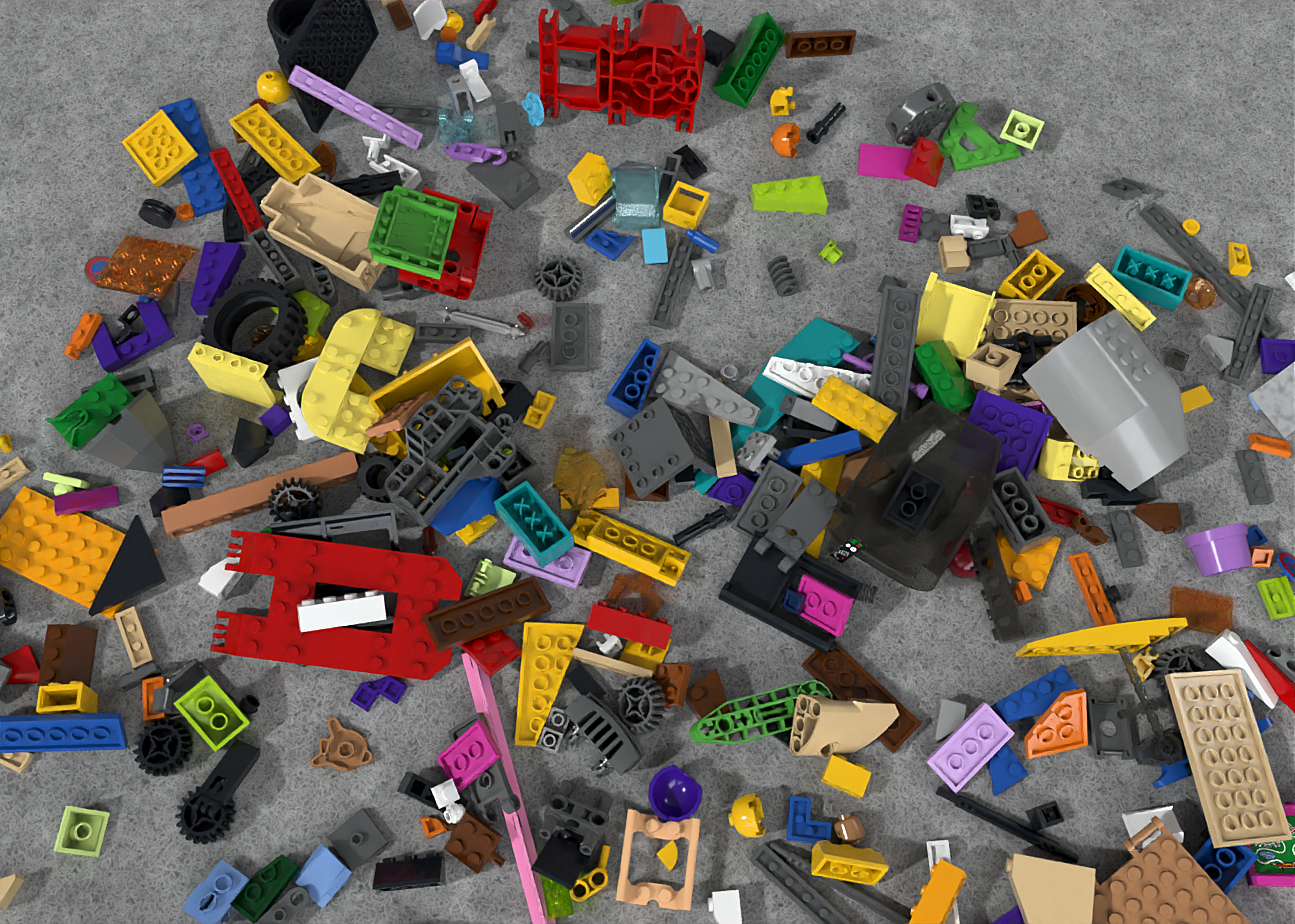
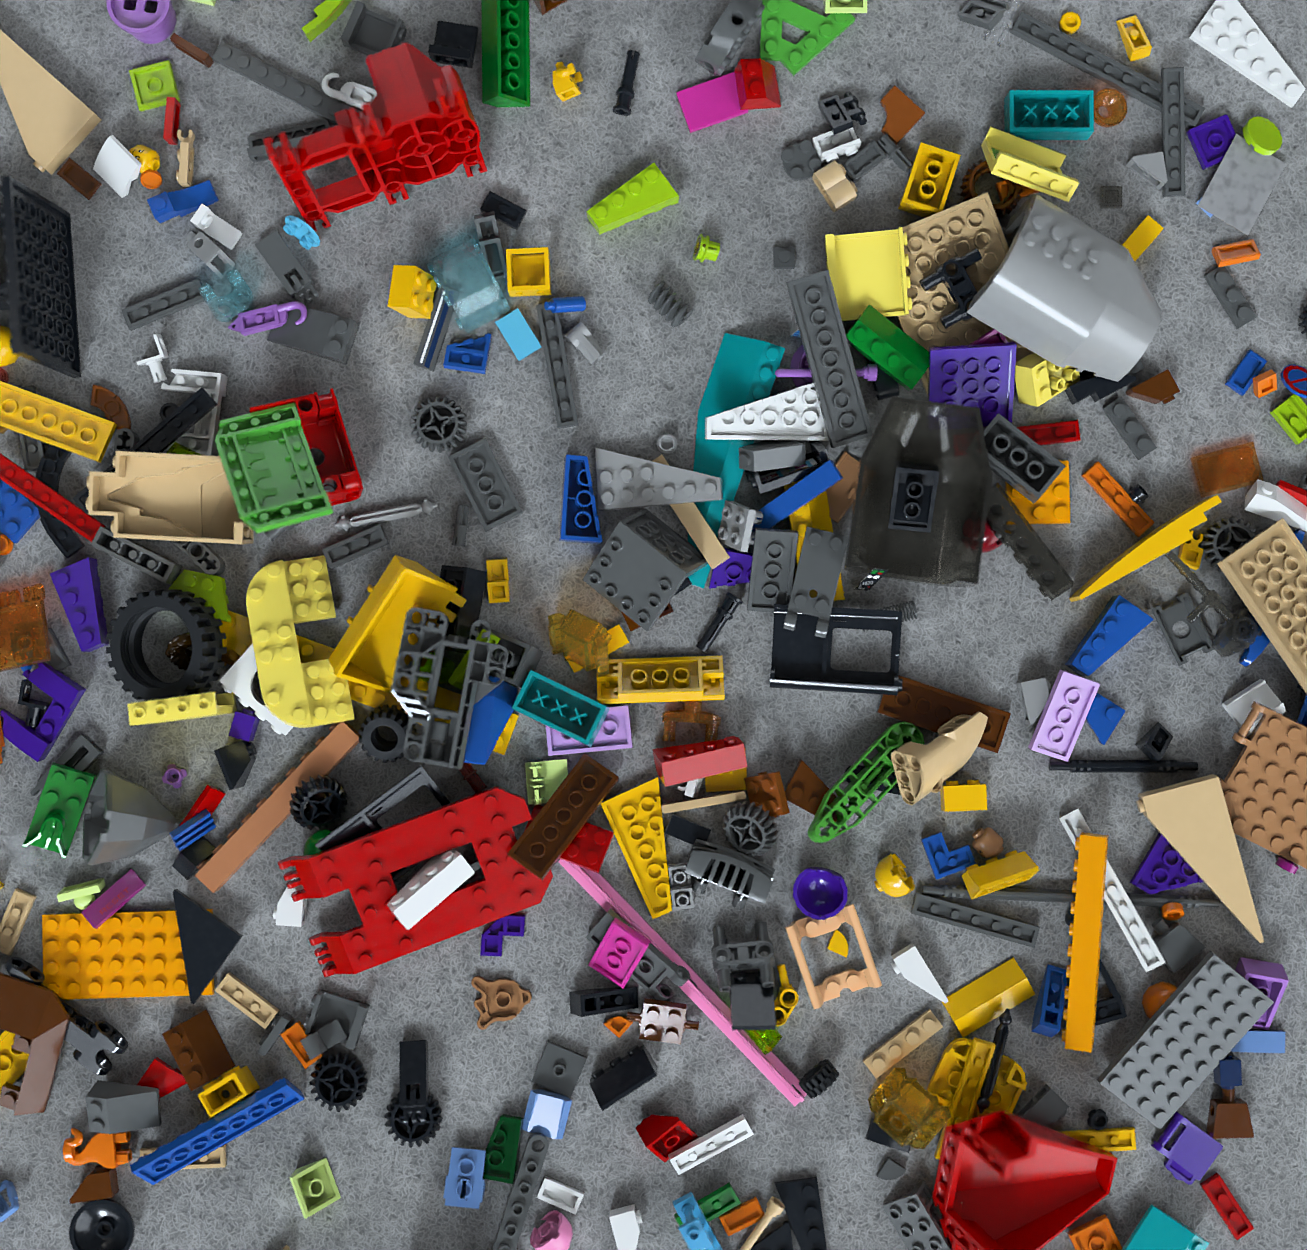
camera: 20 degrees left, 20 degrees up
lime slope [173,675,251,752] -> none
black plate [239,695,260,714] -> none
lavender tile [288,65,423,150] -> none
nougat plate [365,391,433,438] -> none
white plate [431,779,466,823] -> none
sand blue tile [446,446,468,463] -> none
clear red tile [517,312,535,329] -> none
orange cylinder [770,123,800,158] -> none
dark blue tile [782,588,807,615] -> none
dark pink tile [798,574,854,637] -> none
yellow plate [811,374,898,443] -> none
magenta slope [898,204,923,243] -> none
tan slope [965,342,1021,390] -> none
orange plate [1012,580,1033,606] -> none
orange plate [1024,688,1088,759] -> none
reddish brown plate [1070,515,1109,546] -> none
medium lavender piece [1184,523,1253,577] -> none

